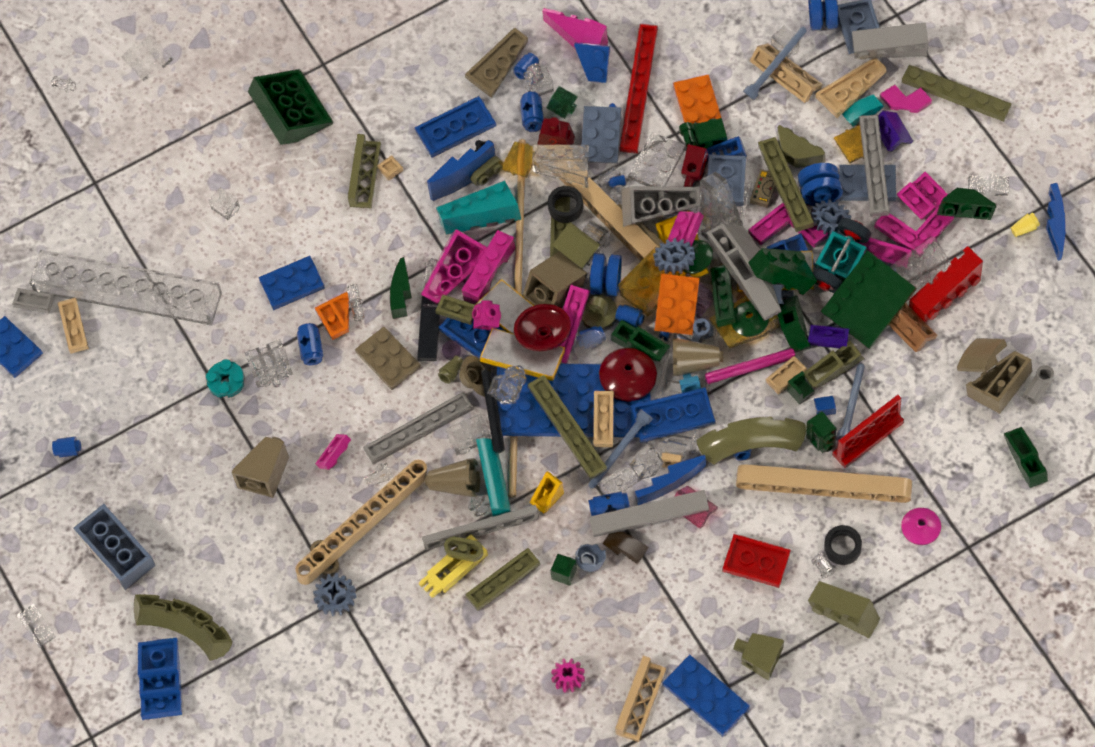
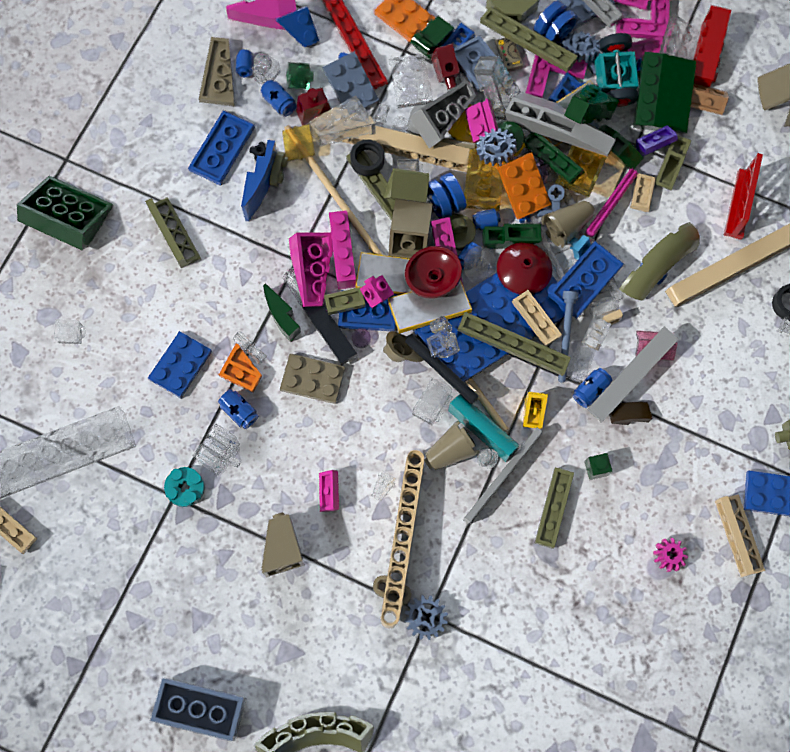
camera: 45 degrees left, 10 degrees up
blue brick [52,436,82,458] -> none
light grey tile [363,392,473,465] -> none
tan tile [377,155,403,181] -> none
light yellow hinge [419,534,488,598] -> none
teal wedge [436,180,522,235] -> none
olive cone [438,356,463,384] -> none
olive plate [444,537,483,562] -> none
sand blue hair [575,544,606,572] -> none
blue piece [608,175,629,188] -> none
blue slope [635,455,706,505] -> none
red plate [722,534,791,588] -> none
dark green dish [731,301,769,337] -> none
dark green panel [787,371,815,405] -> none
dark green window [806,411,837,453] -> none
blue slope [814,396,836,415] -> none
sand blue piece [836,363,865,442] -> none

